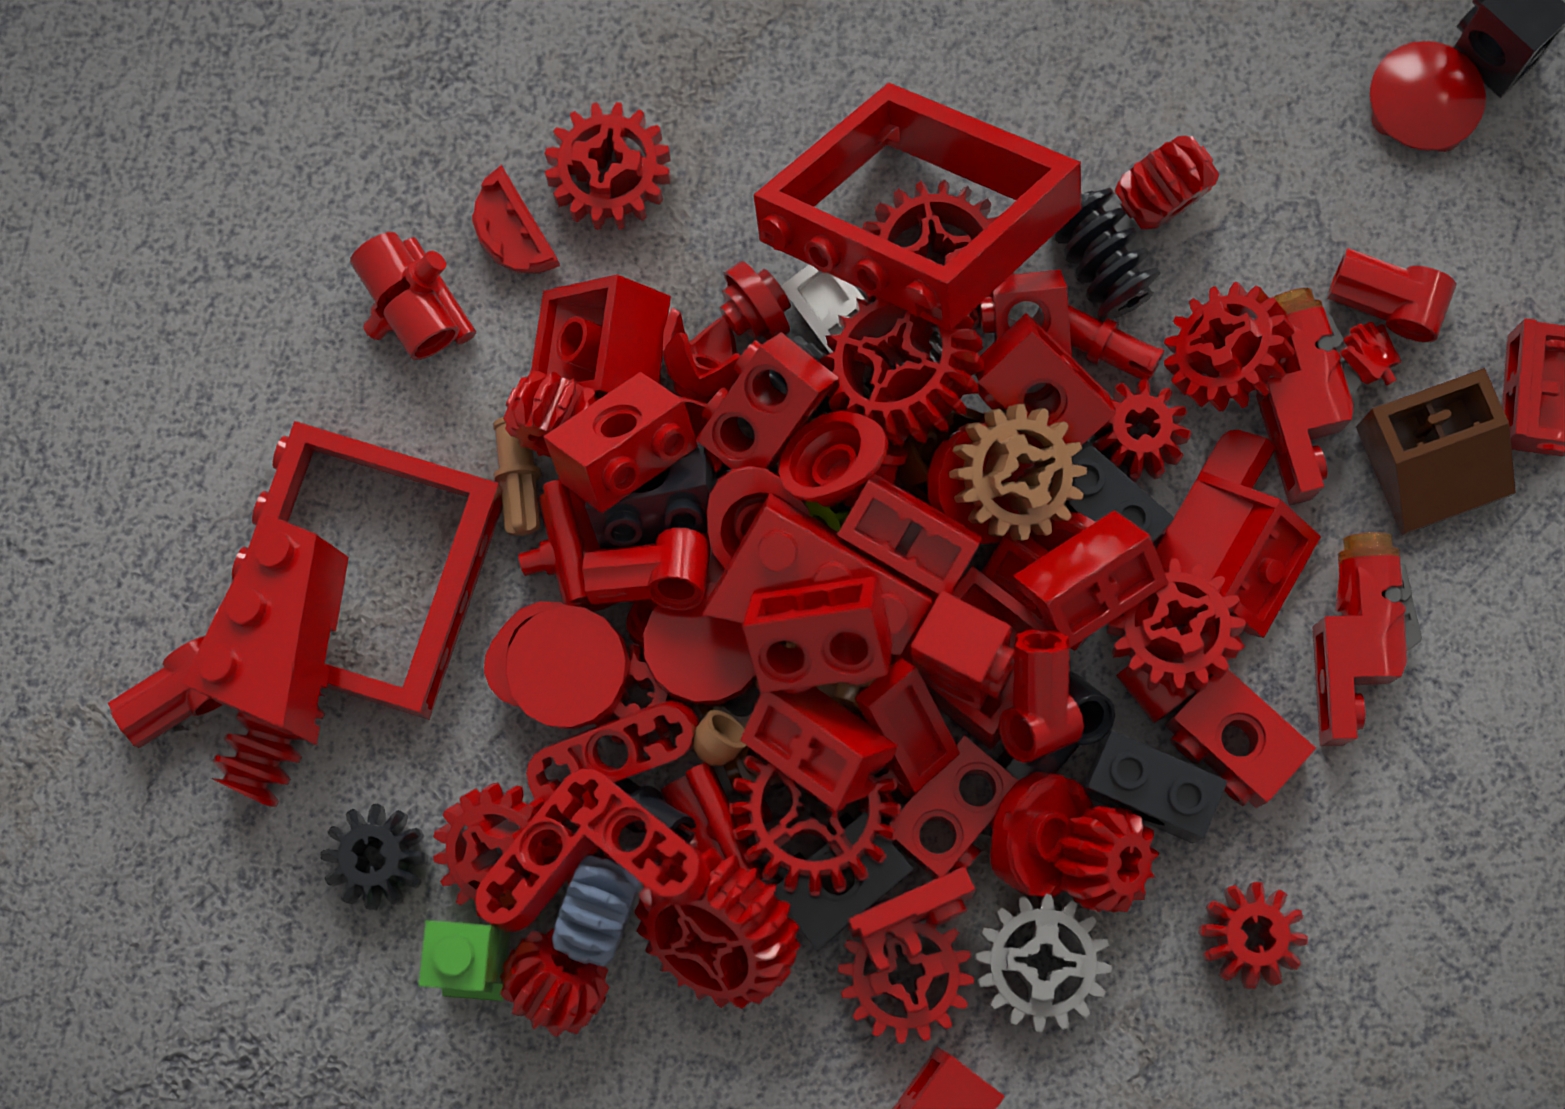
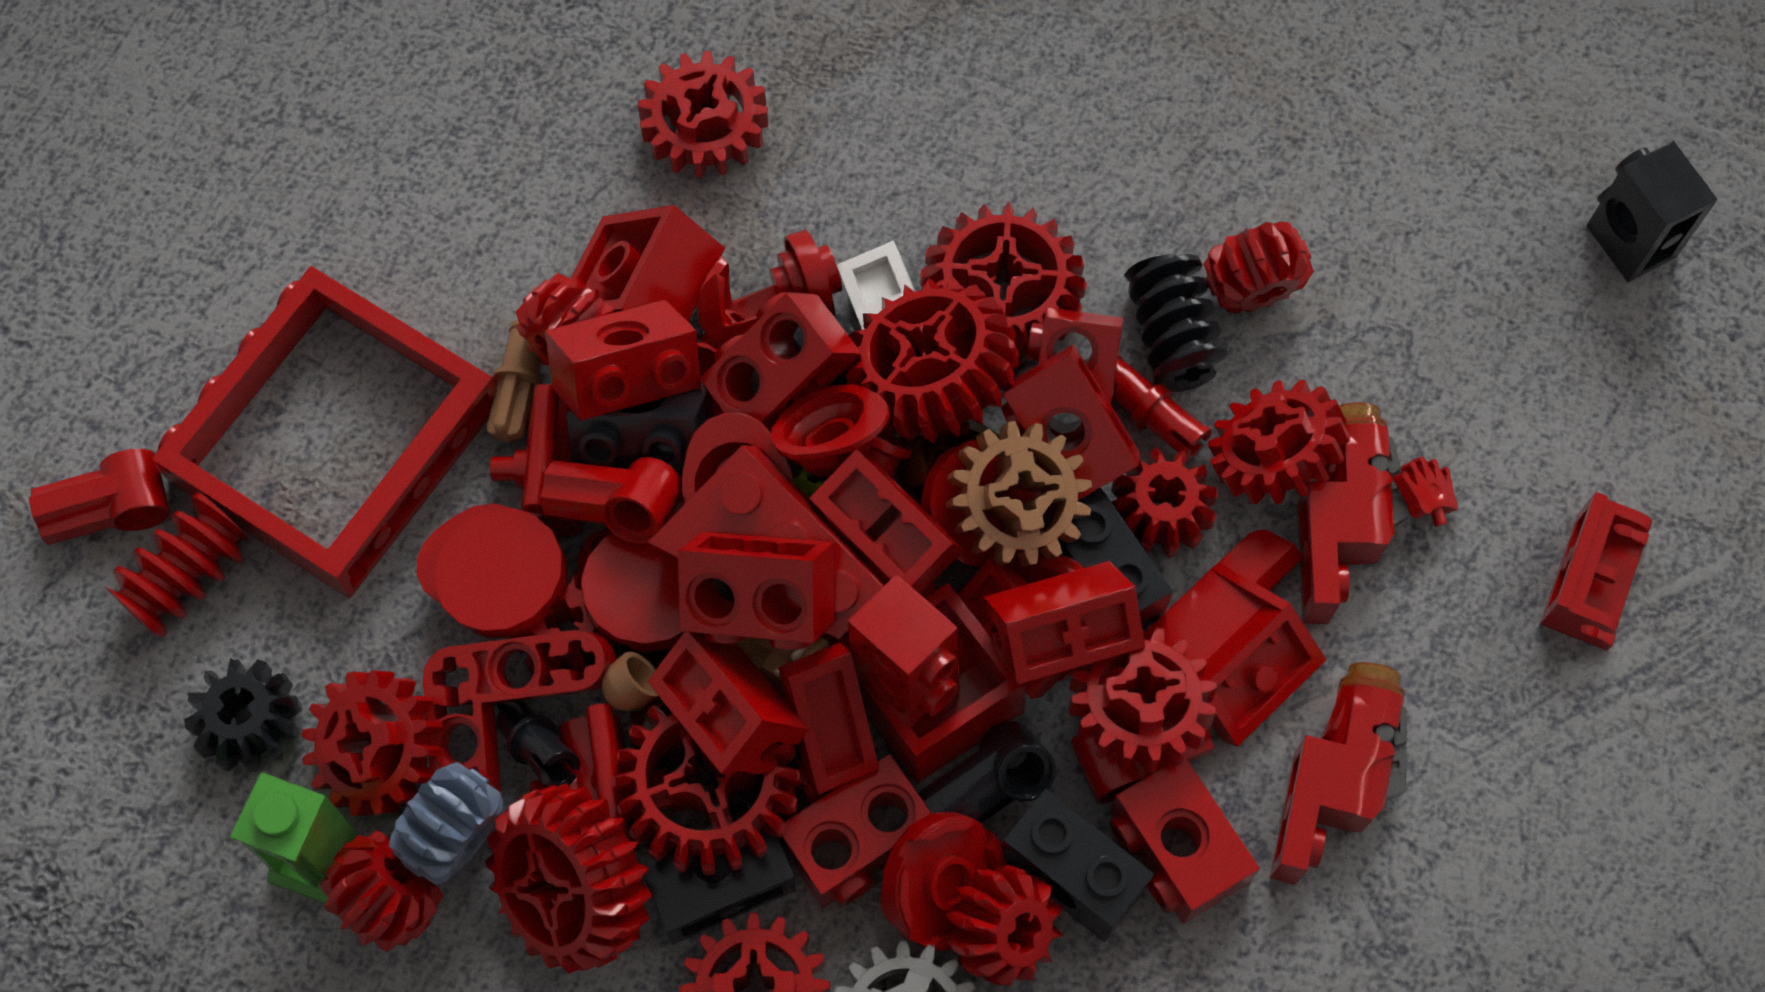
camera: 10 degrees right, 10 degrees down
red wedge [181,514,349,746] -> none
red pin [350,232,477,360] -> none
red plate [472,165,560,274] -> none
red beam [475,769,710,932] -> none
red window [753,82,1081,331] -> none
red plate [848,866,975,972] -> none
red piece [999,629,1084,763] -> none
red piece [1327,248,1457,343] -> none
reddish brown slope [1356,368,1516,535] -> none
red dish [1369,41,1486,152] -> none

